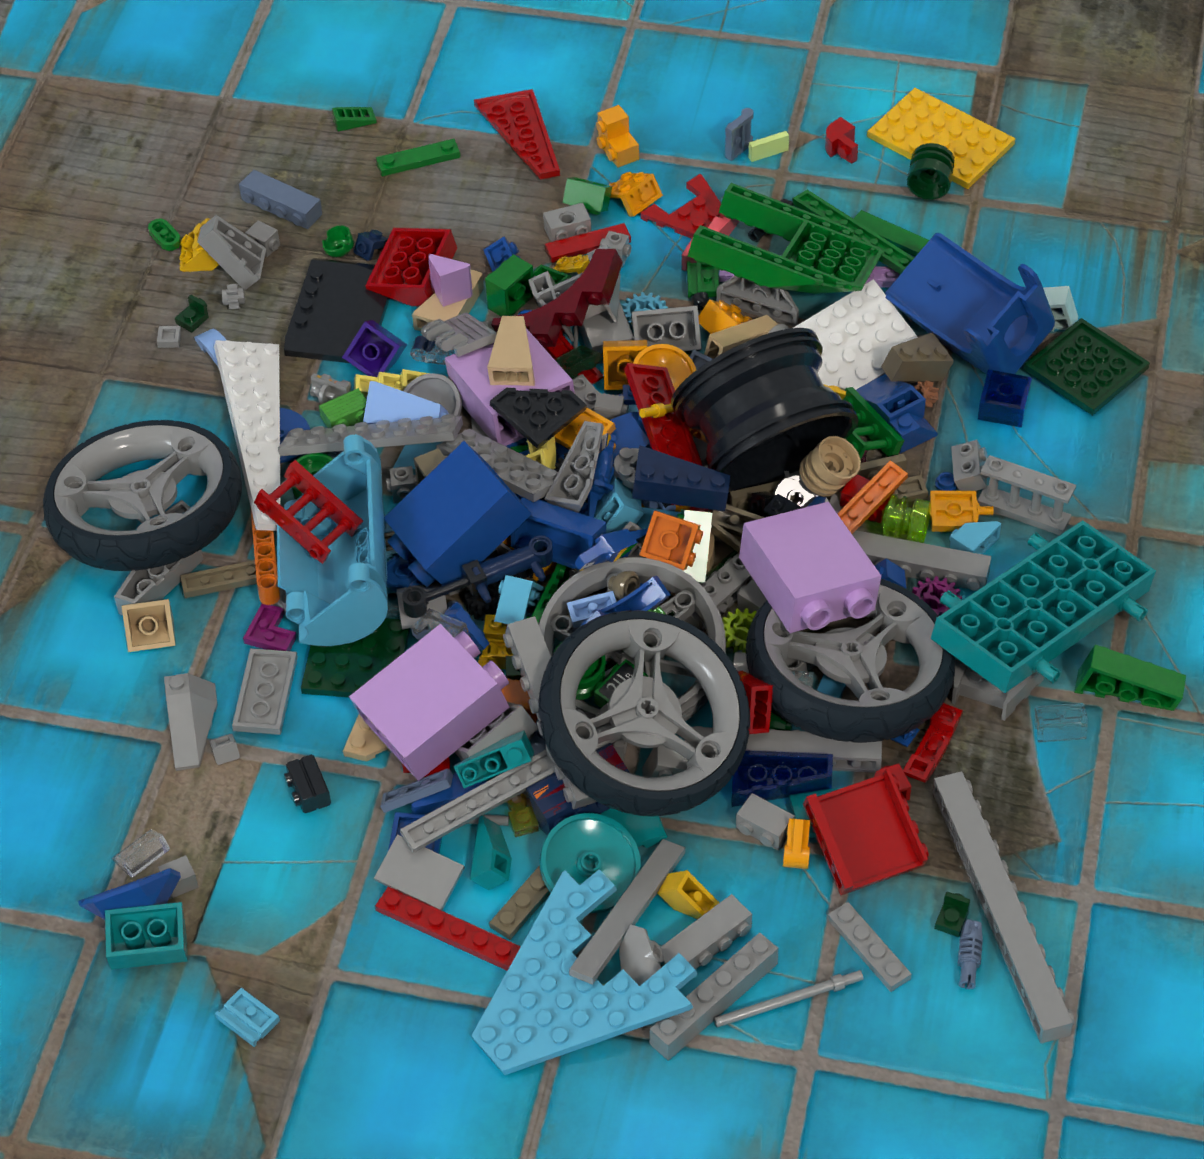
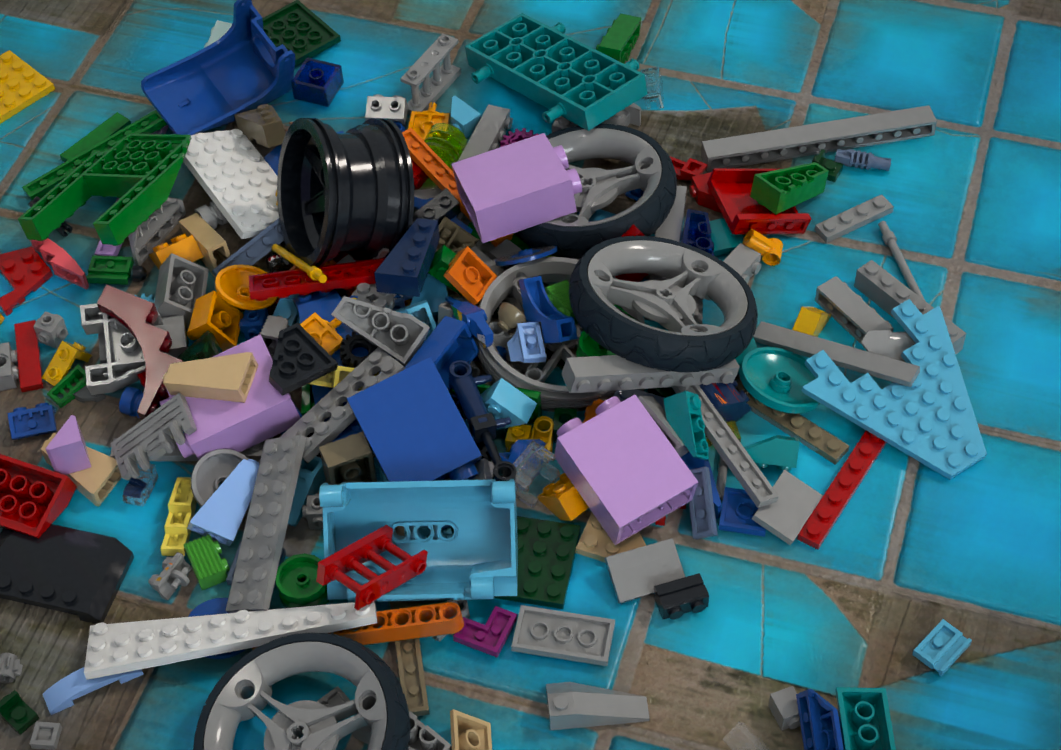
camera: 85 degrees left, 0 degrees up
light grey slope [209,734,240,765] -> none
dark purple slope [342,320,407,377] -> none
green brick [485,254,534,317] -> none
dark green wheel [907,143,955,200] -> none
none -> blue piece [495,245,557,266]
none -> light grey tile [605,538,685,604]
none -> green wedge [750,162,829,214]

